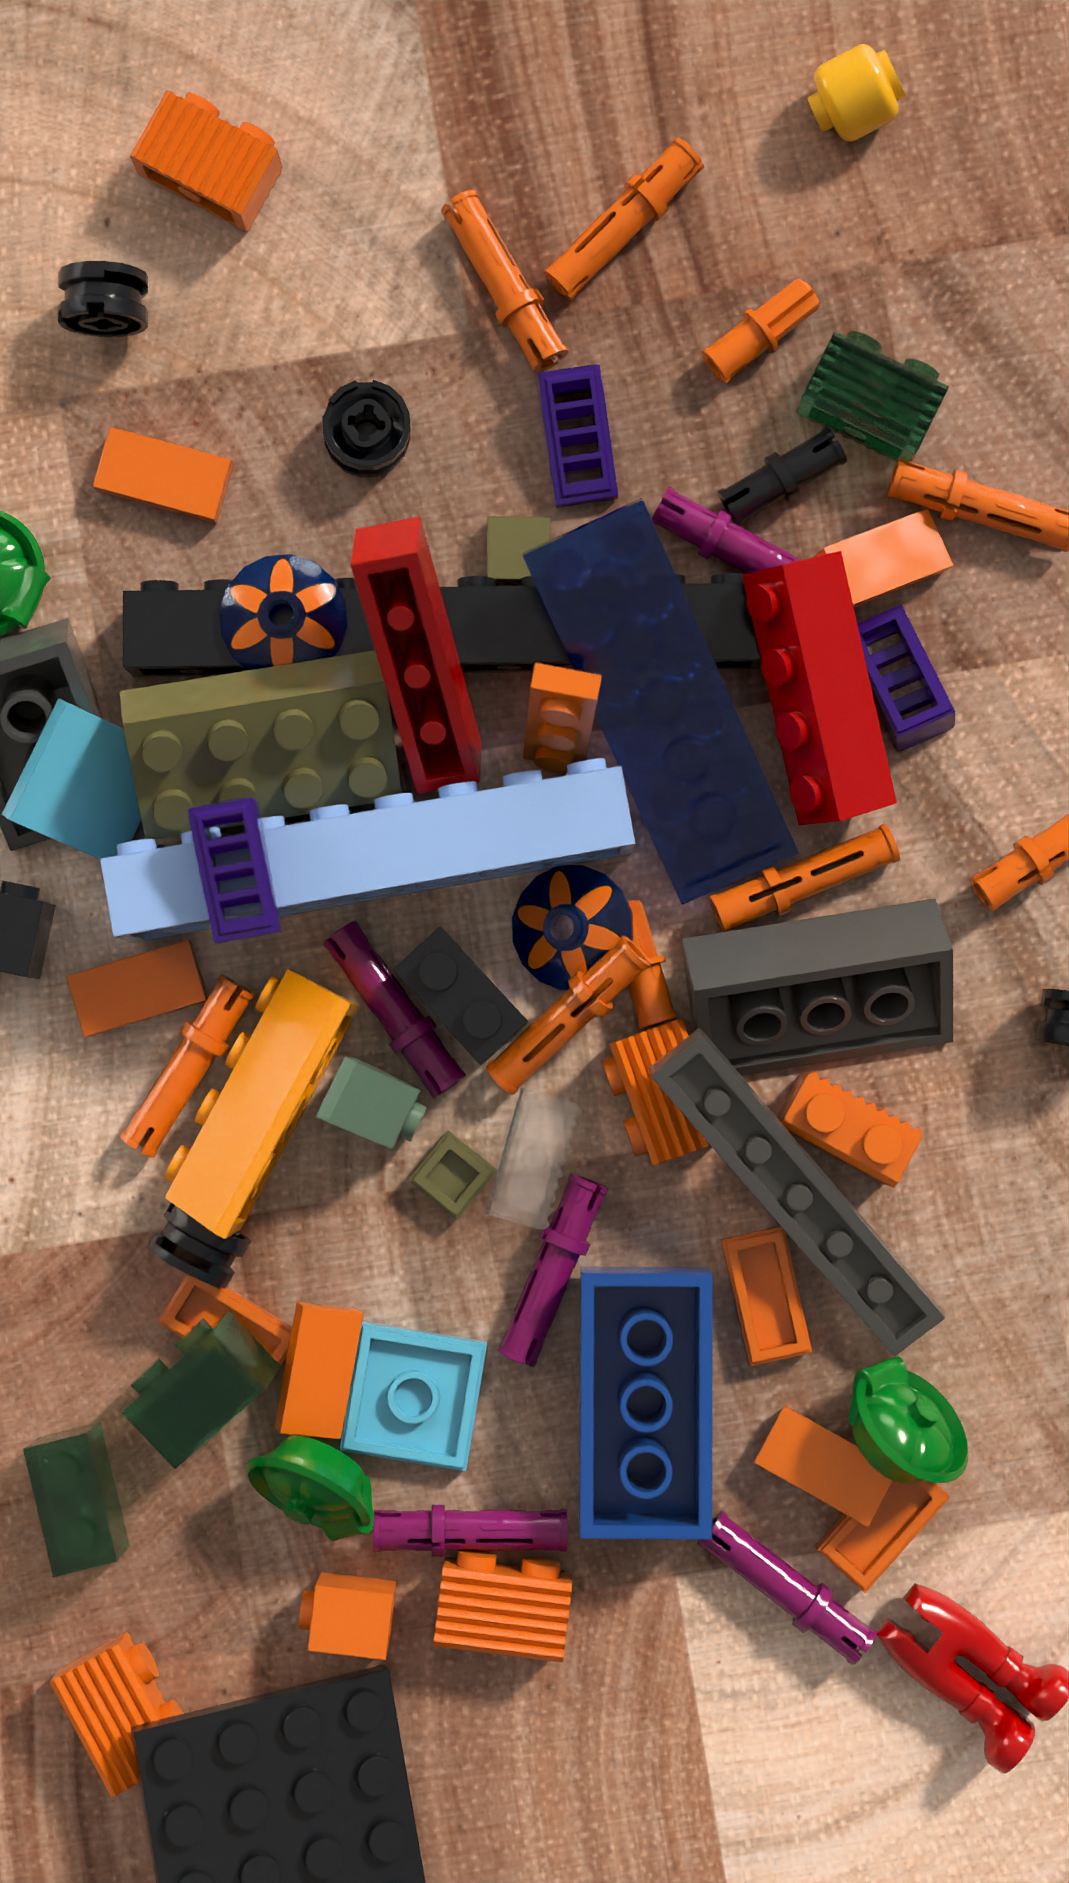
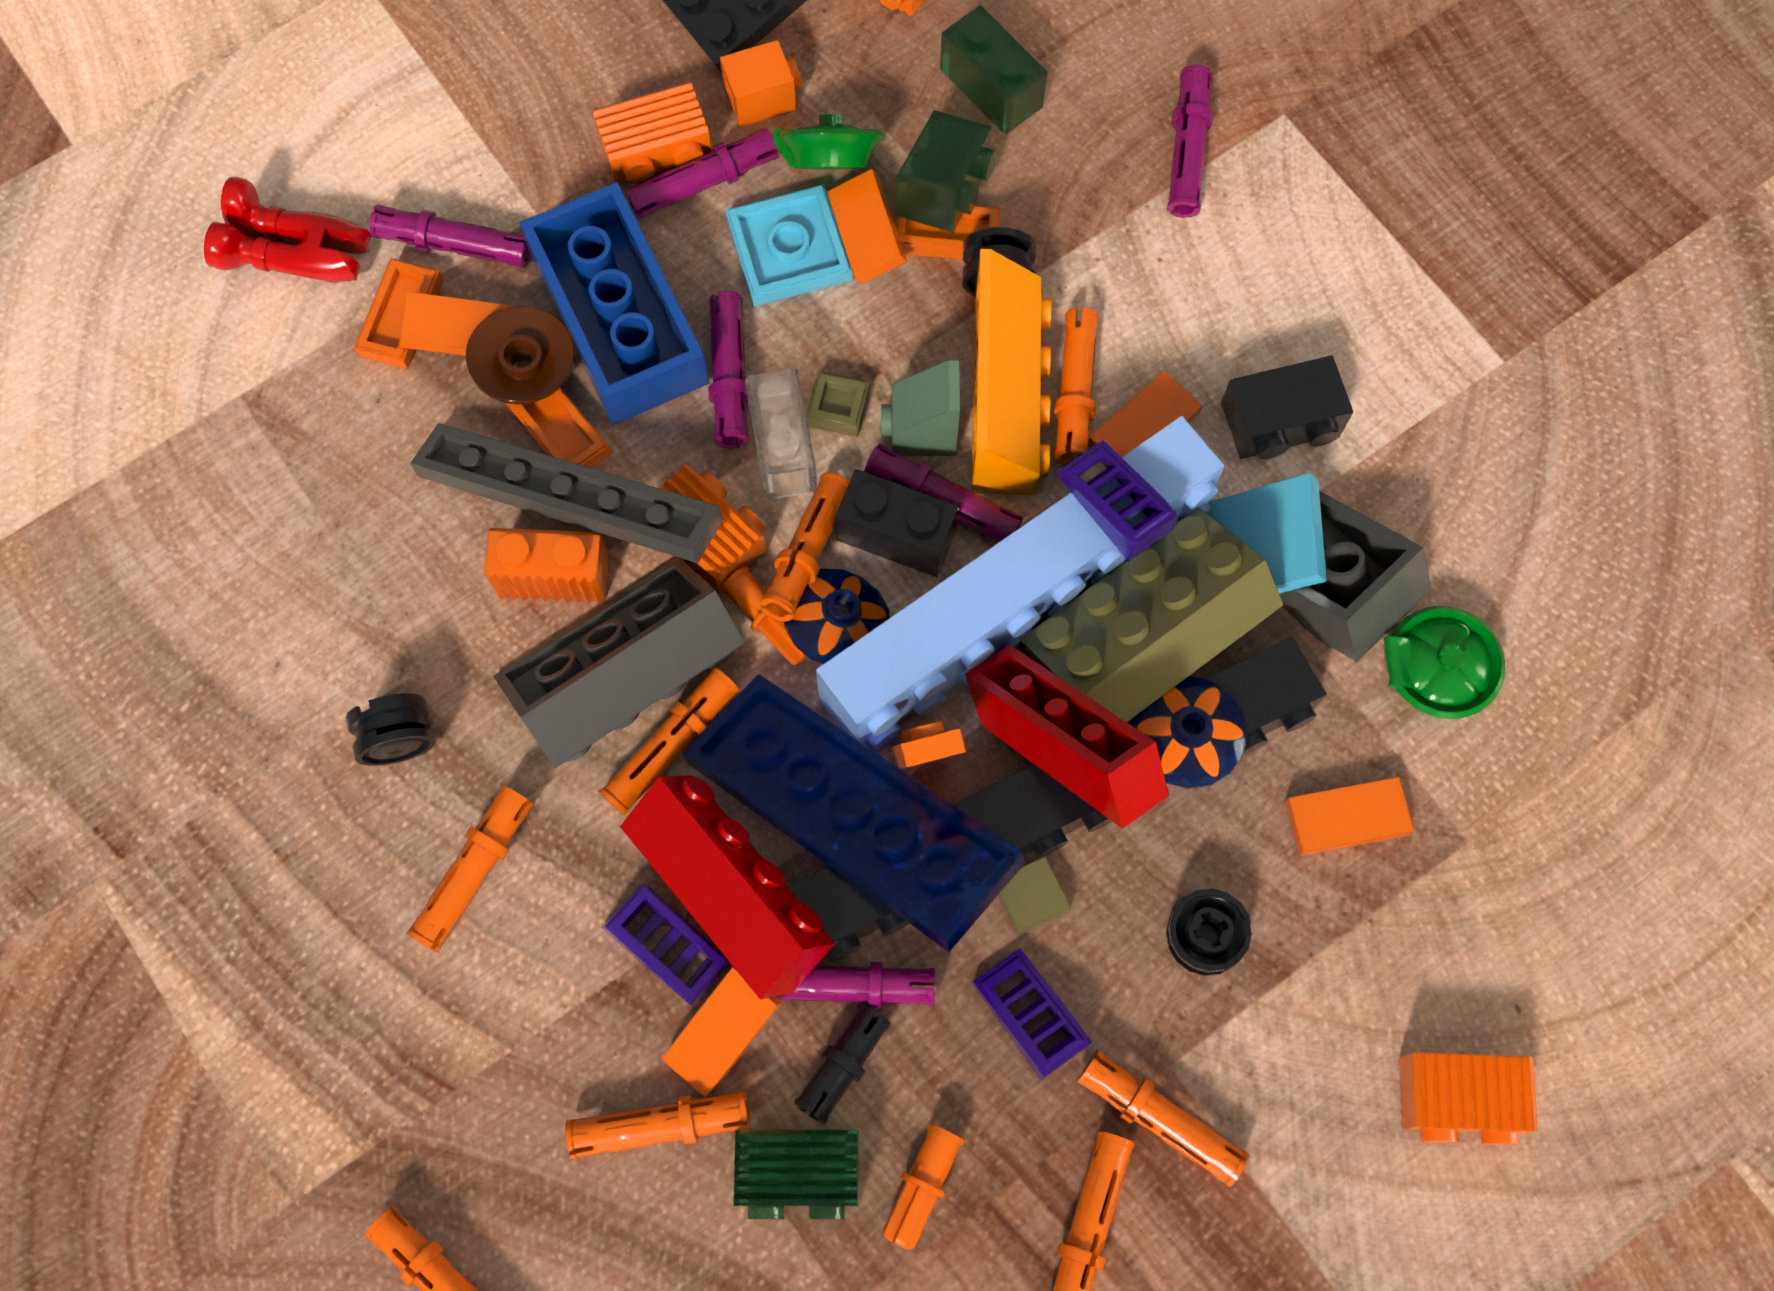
camera: 150 degrees right, 15 degrees down
black wheel [58,261,148,337] -> none
green piece [849,1356,969,1484] -> none
none -> reddish brown dish [466,306,575,404]

